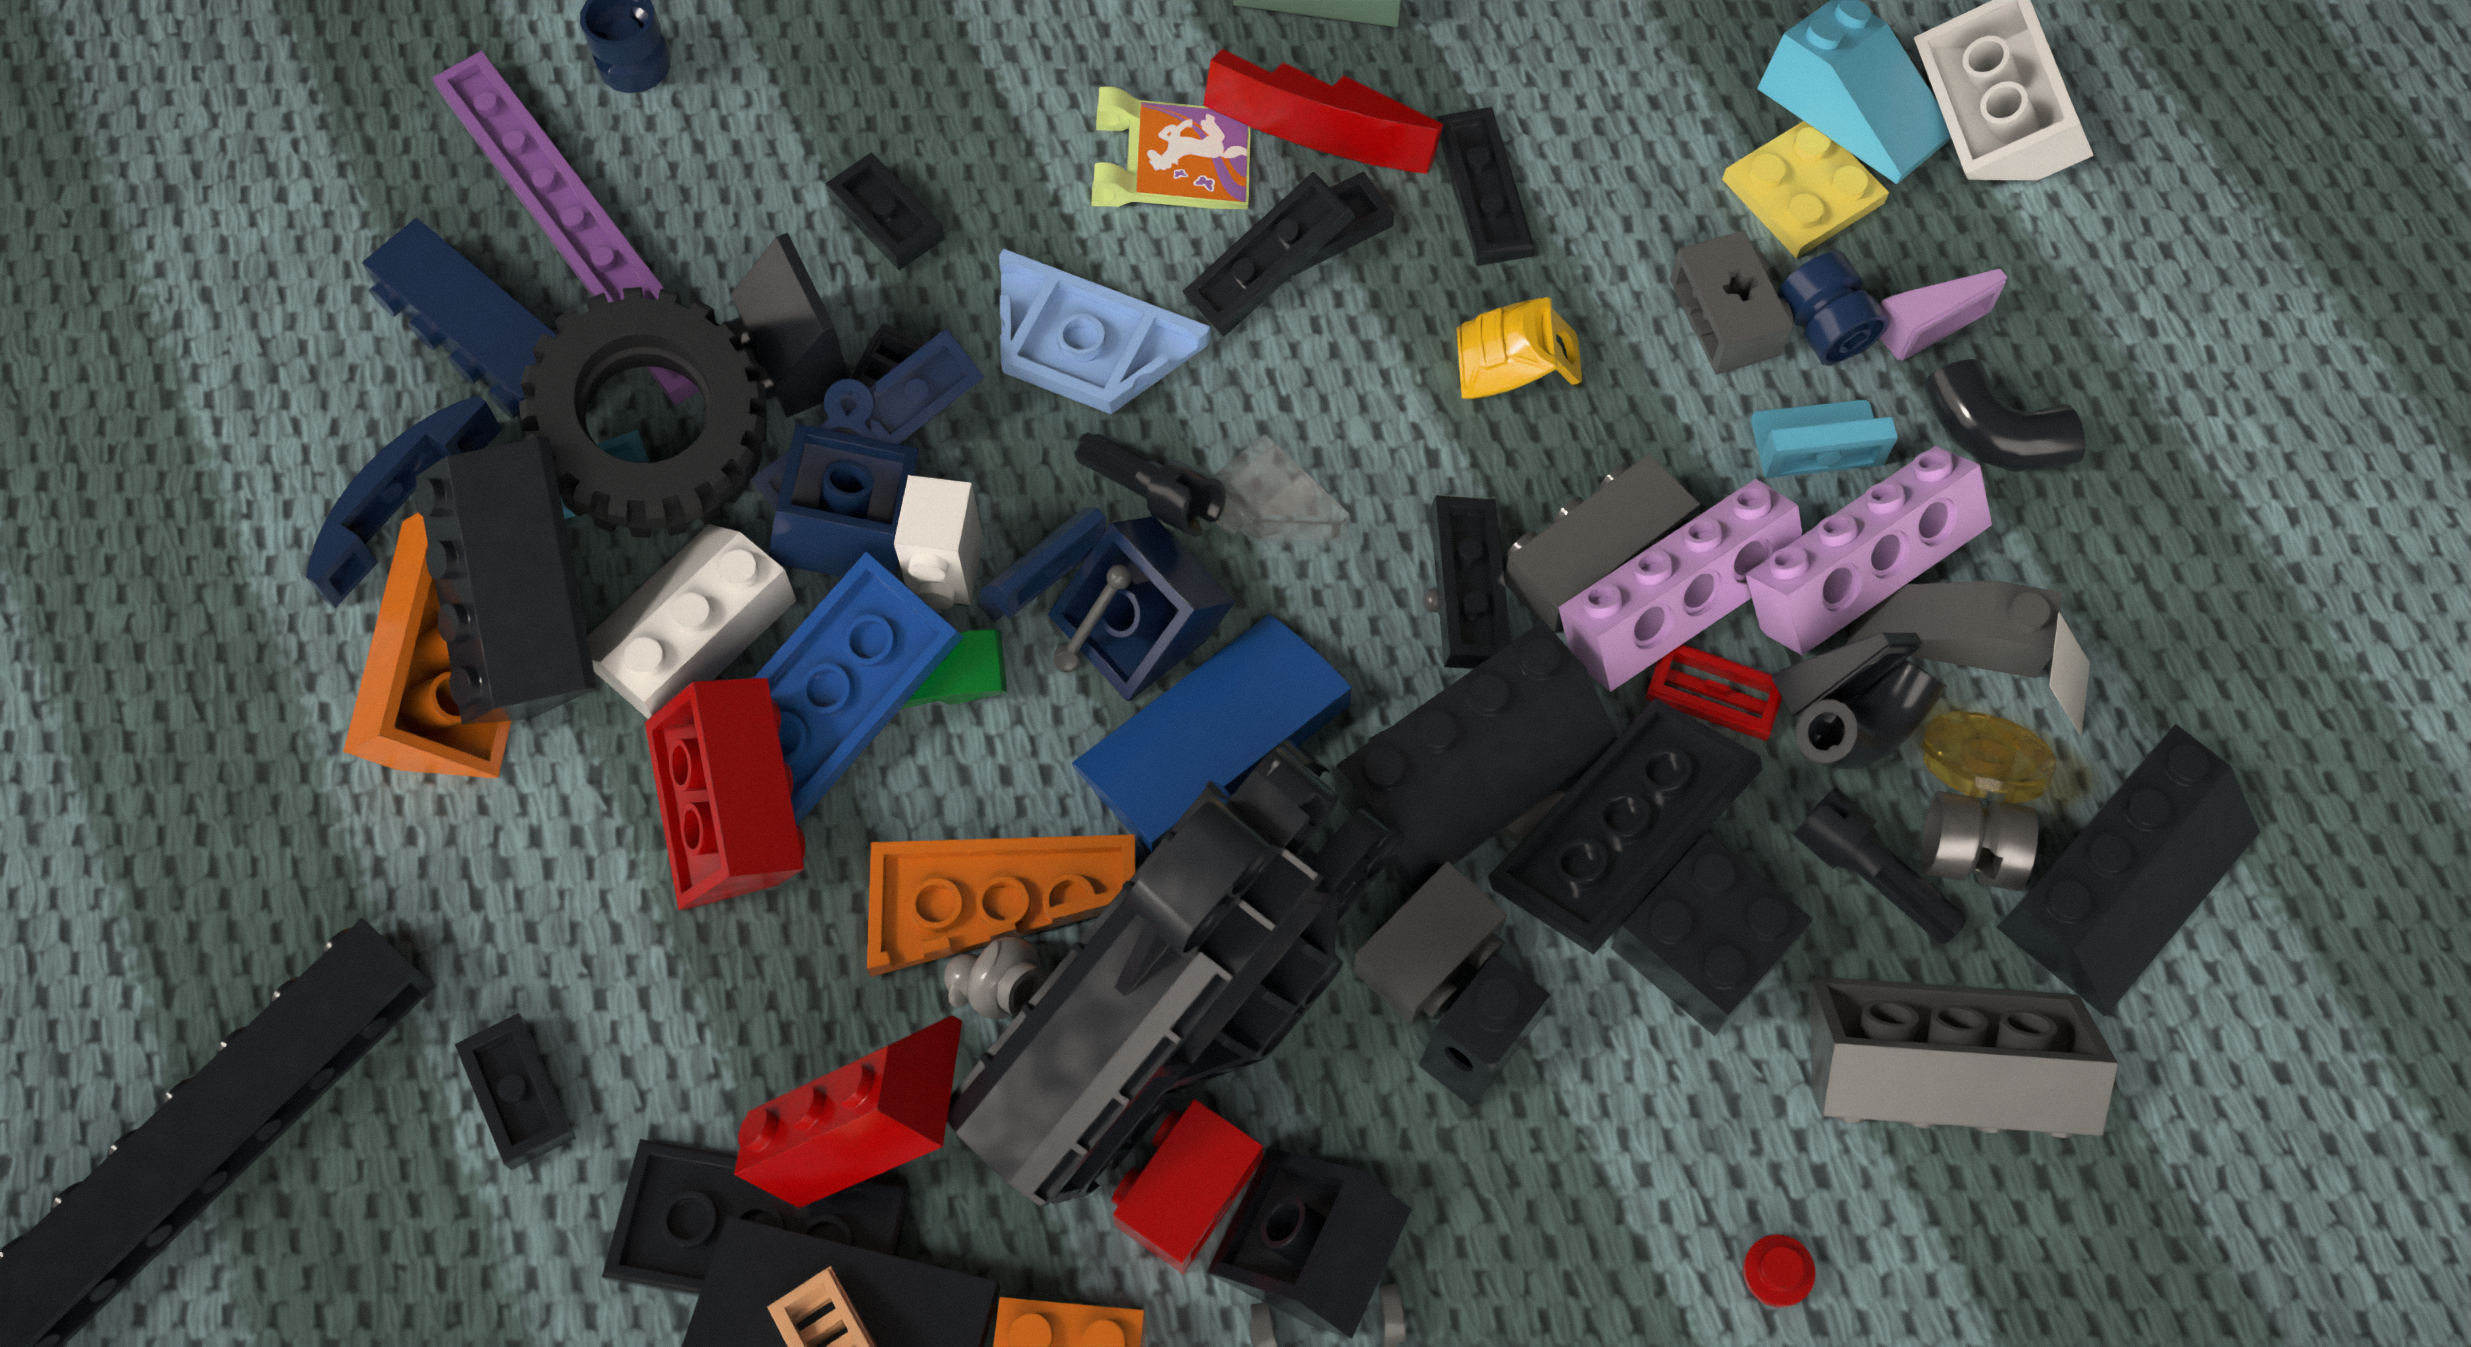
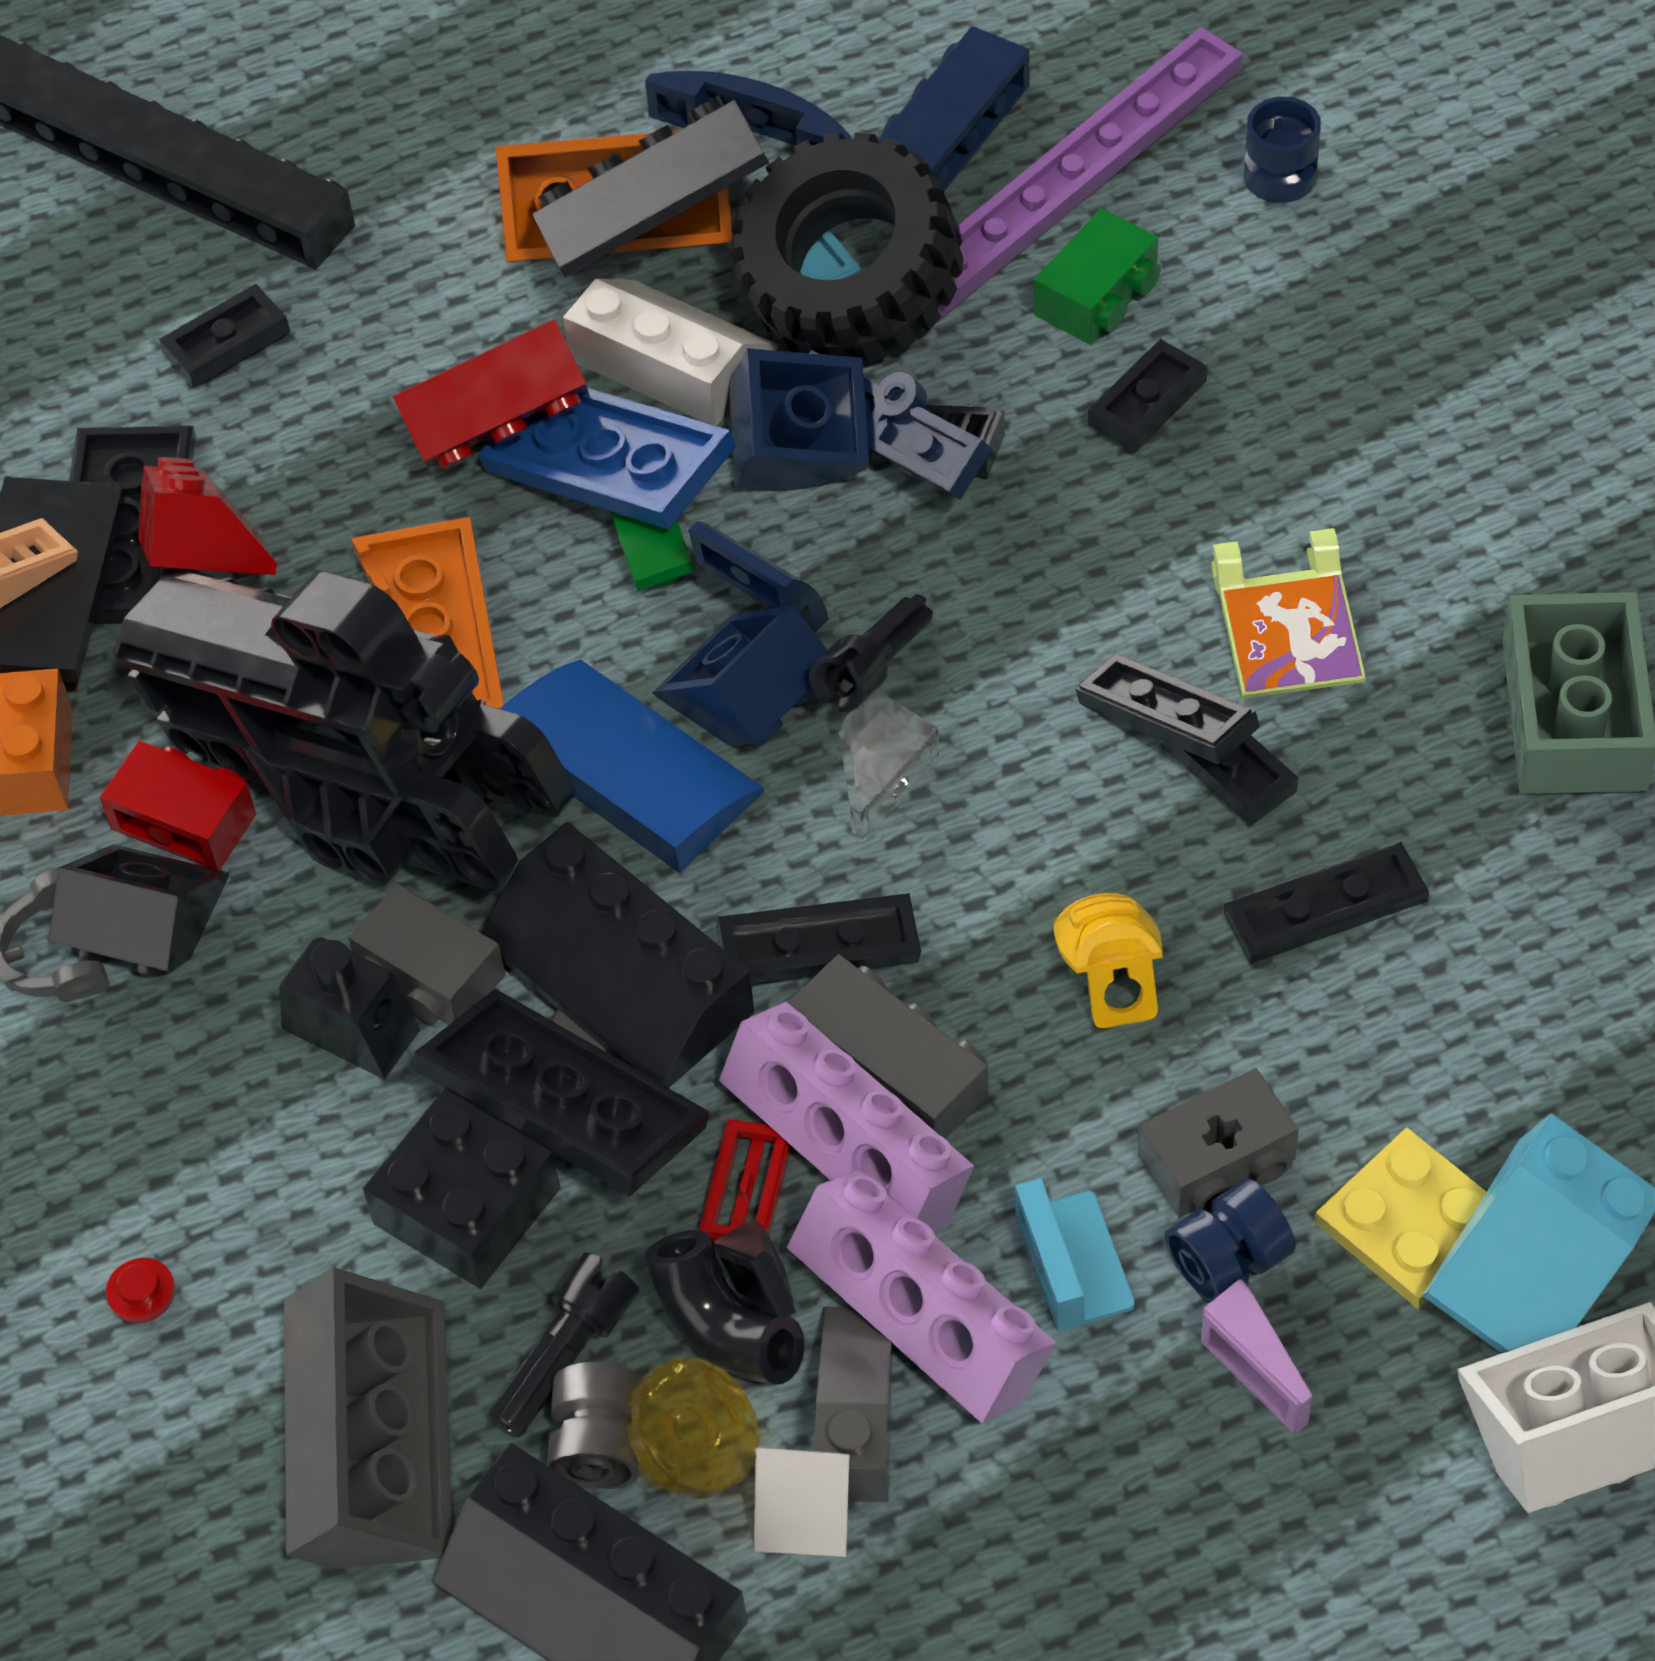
camera: 85 degrees right, 10 degrees down
black slope [730,232,849,418] -> none
white brick [894,475,983,609] -> none
light blue wing [999,249,1211,414] -> none
dark grey hinge [1054,564,1132,672] -> none
red slope [1203,49,1443,174] -> none
black cylinder [1923,359,2086,472] -> none
none -> green brick [1034,208,1161,345]

